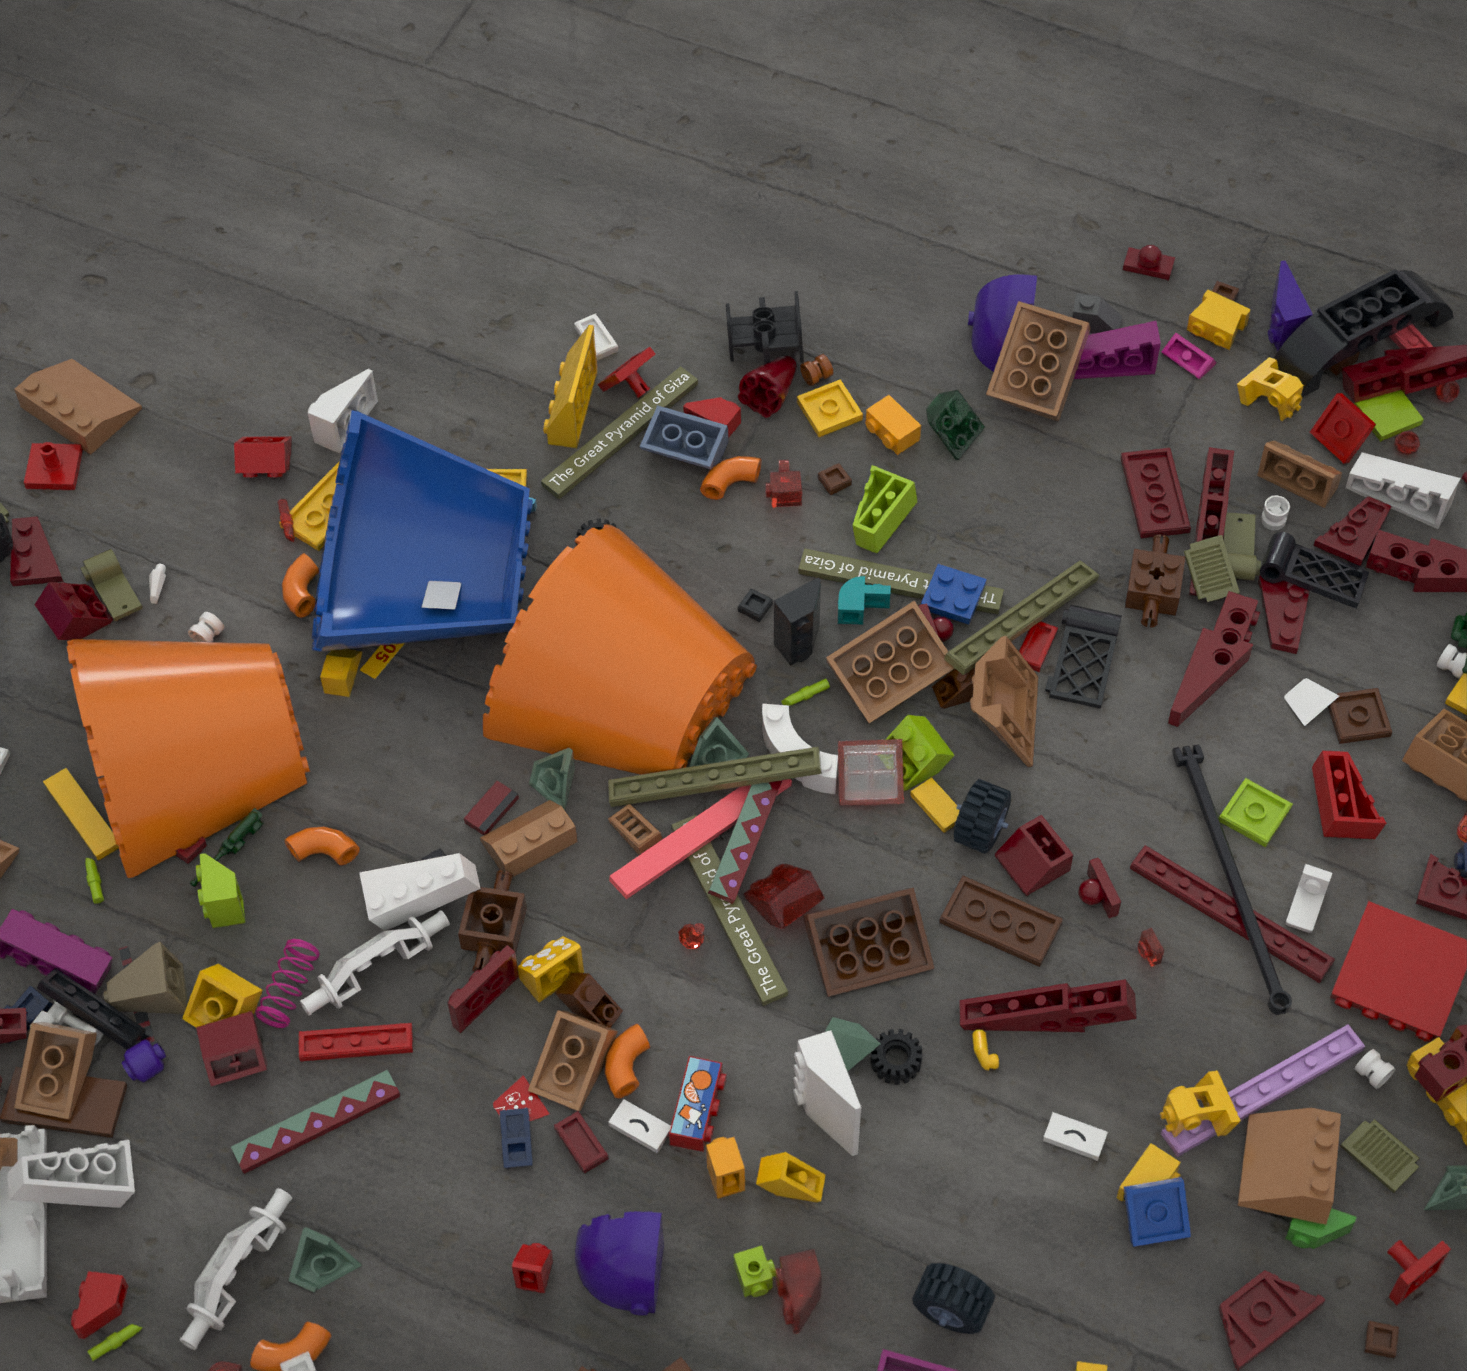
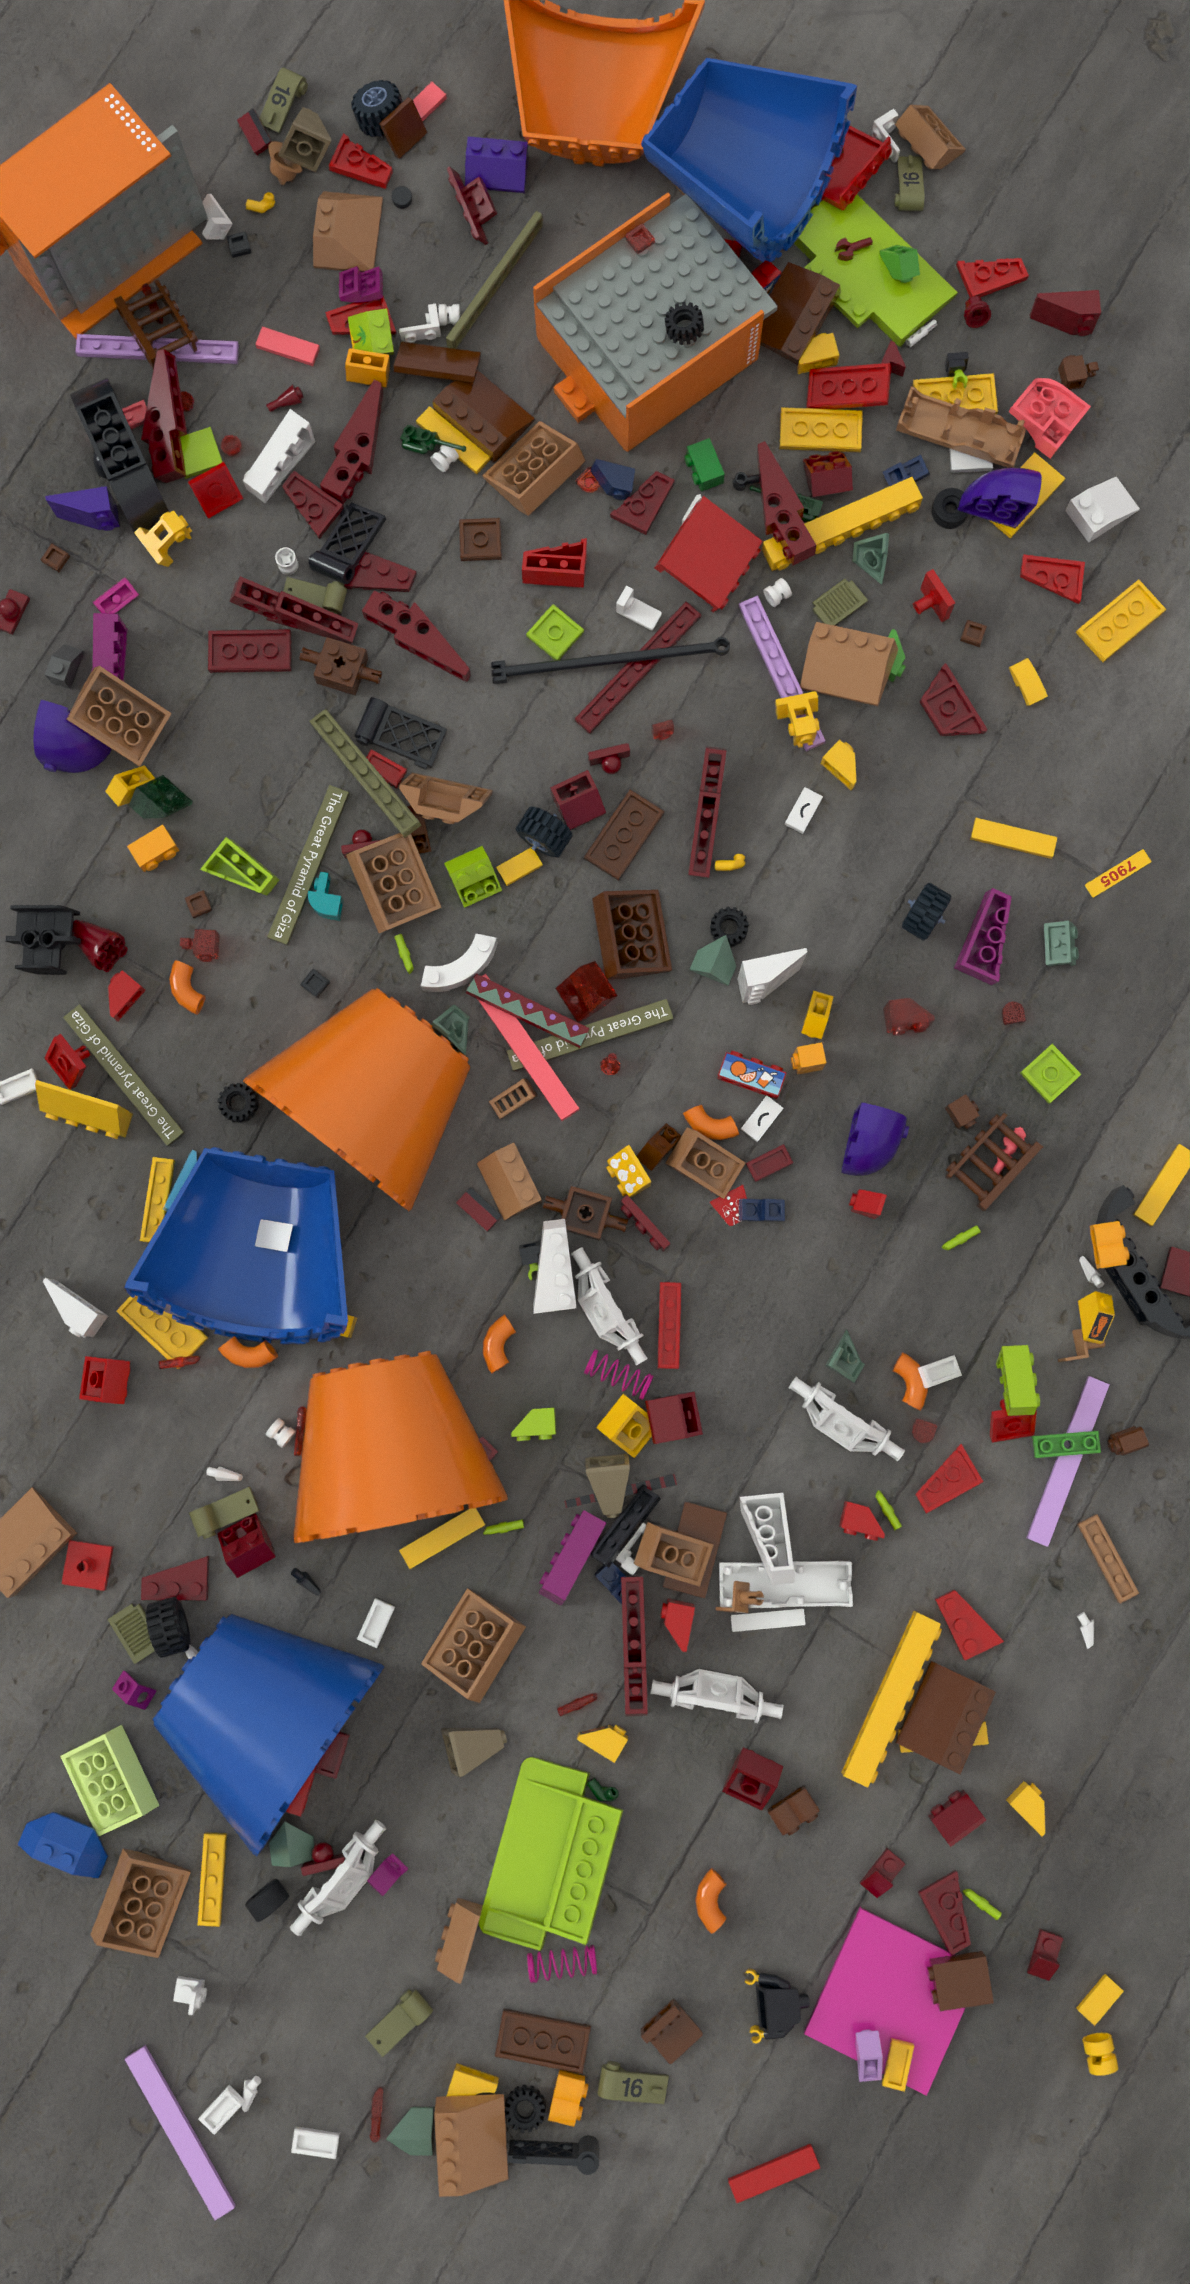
camera: 80 degrees left, 25 degrees up
dark purple head [122,1040,167,1082] -> none
dark green piece [190,808,264,887] -> none
tile [231,1070,401,1174] -> none
sand green slope [529,748,575,810] -> none
olive tile [608,747,822,807] -> none
sand blue slope [640,405,729,469] -> none
lime brick [734,1246,777,1297] -> none
black slope [774,577,821,666] -> none
yellow tile [797,379,863,437] -> none
dark orange wheel [800,354,834,386] -> none
clear piece [838,739,904,806] -> none
blue plate [921,564,987,625] -> none
blue plate [1124,1177,1191,1247] -> none
olive window [1183,535,1240,603] -> none
yellow hips [1187,290,1251,350] -> none
medium nougat slope [1257,440,1342,508] -> none
white sticker [1284,678,1339,726] -> none
none -> yellow slope [105,765,157,807]
none -> black bar [291,1568,321,1596]

